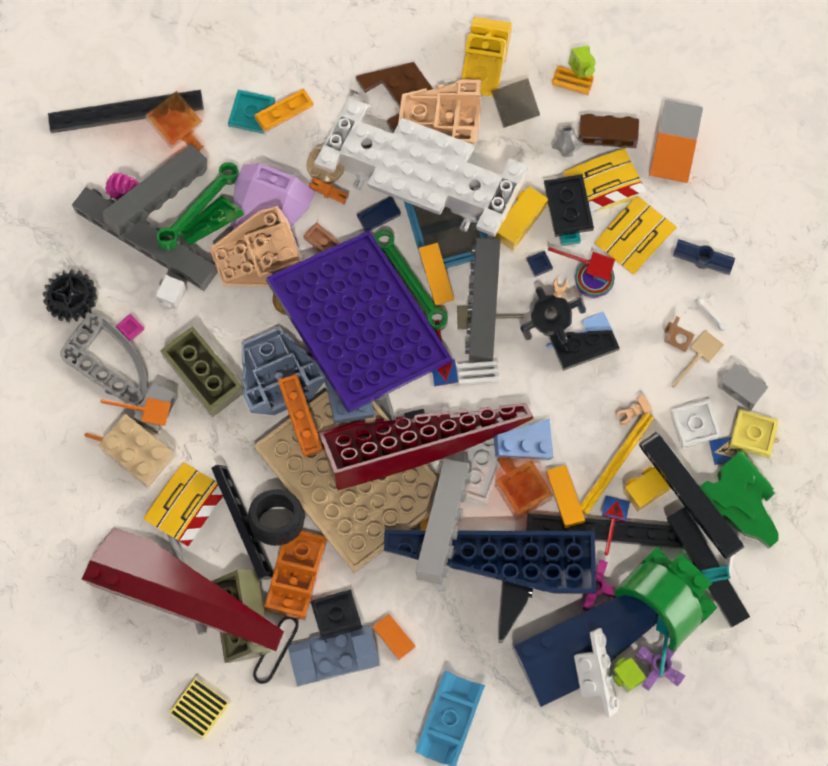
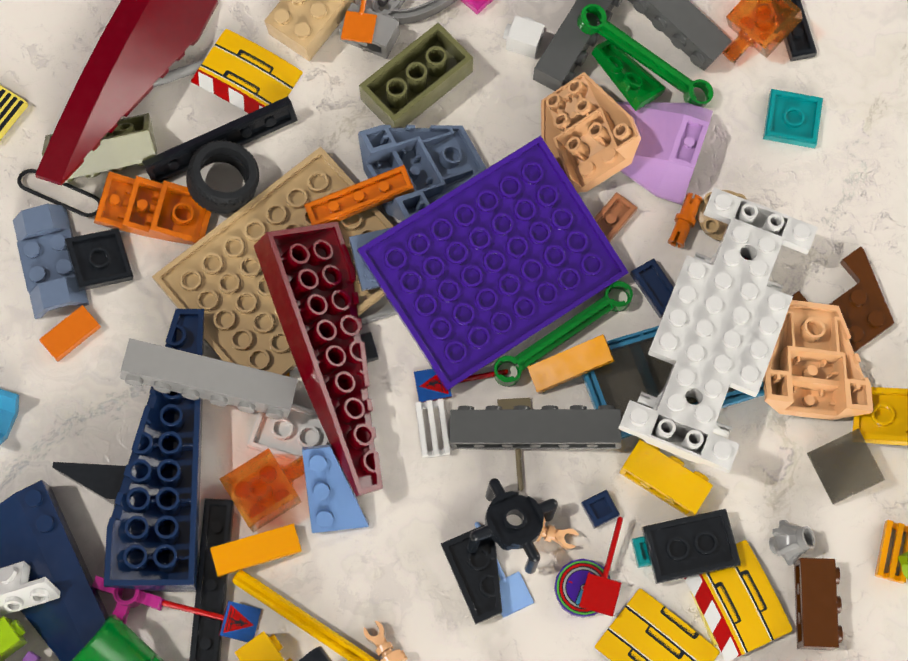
camera: 85 degrees right, 0 degrees up
light orange tile [254,88,314,133] -> none

